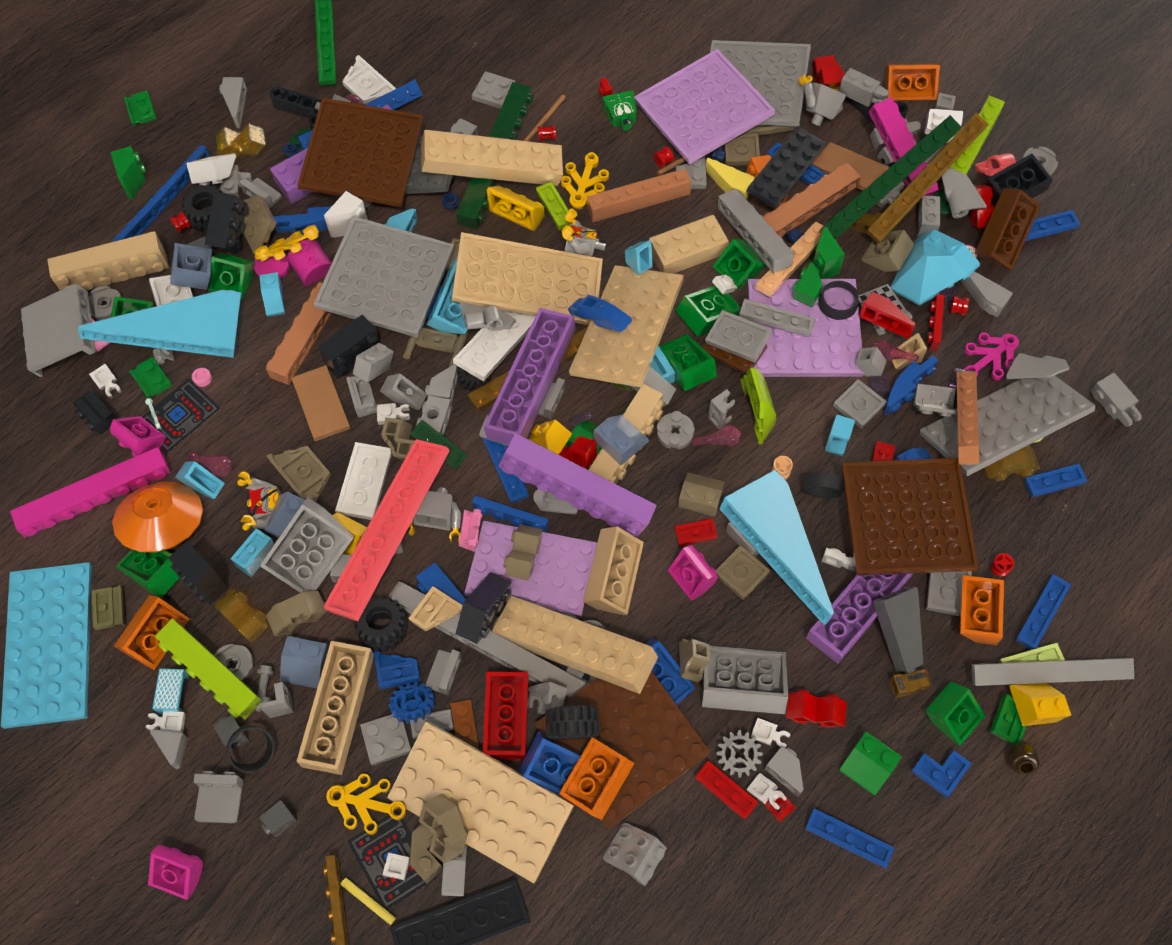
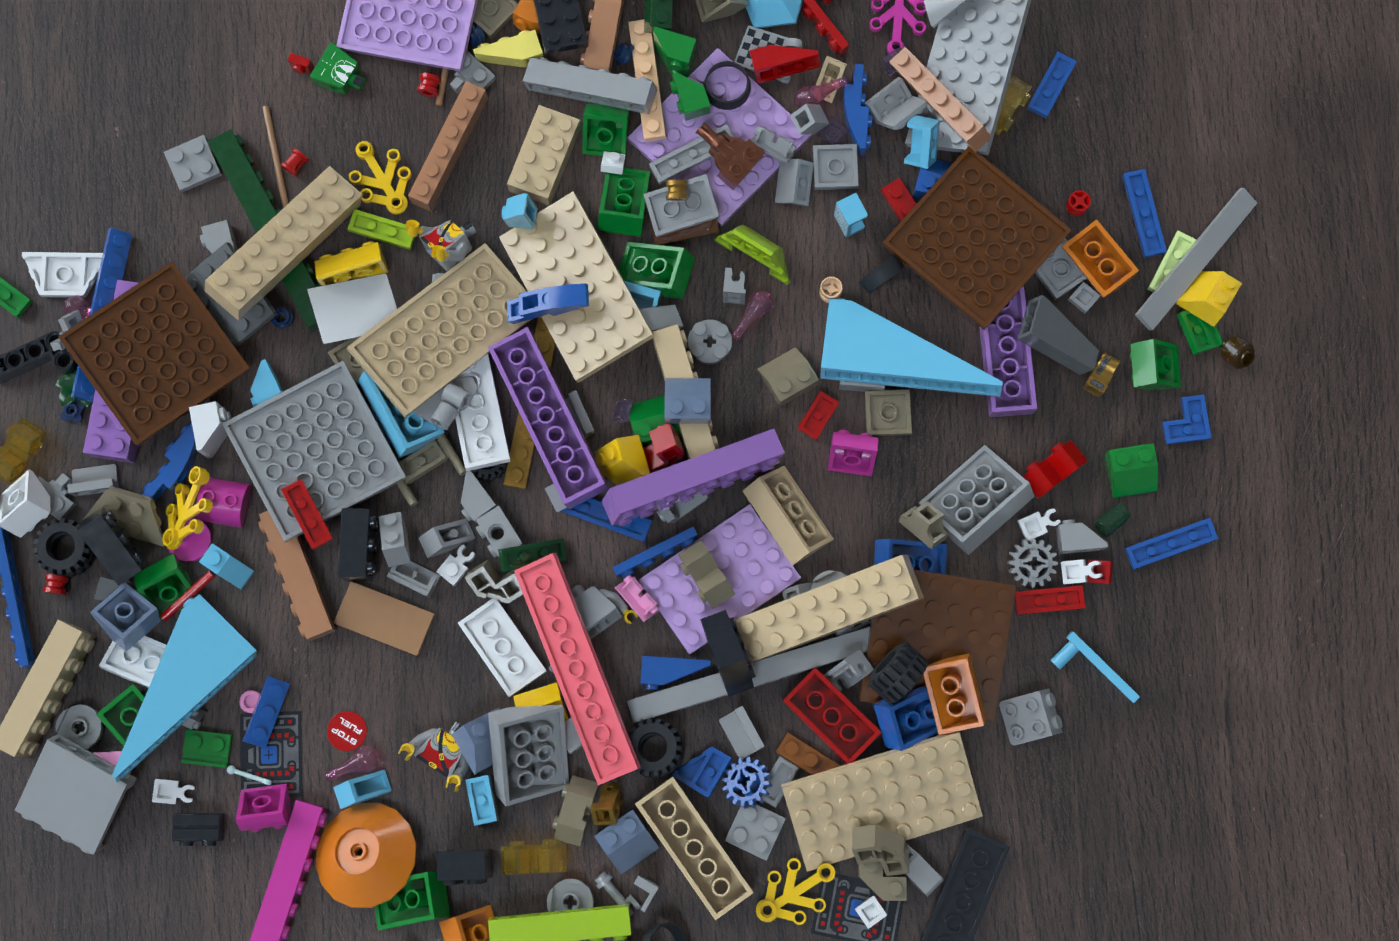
camera: 45 degrees left, 15 degrees up
dark tan wing [266,446,331,502] -> none
tan wing [409,586,463,631] -> none
white plate [821,548,855,571] -> none
none -> red bar [160,570,216,621]
none -> blue plate [242,676,290,749]
none -> red plate [281,479,334,550]
none -> white sticker [307,274,397,344]
none -> red sticker [327,711,367,751]
none -> pearl gold leg [590,782,623,825]
none -> pearl gold wheel [666,180,688,201]
none -> copper brick [695,122,765,190]
none -> light grey hinge [751,126,797,163]
none -> light grey panel [775,159,814,206]
none -> medium azure panel [904,115,940,169]
none -> medium azure piece [1051,631,1140,703]
none -> light grey plate [1068,282,1100,314]
none -> clear green piece [1094,503,1130,537]

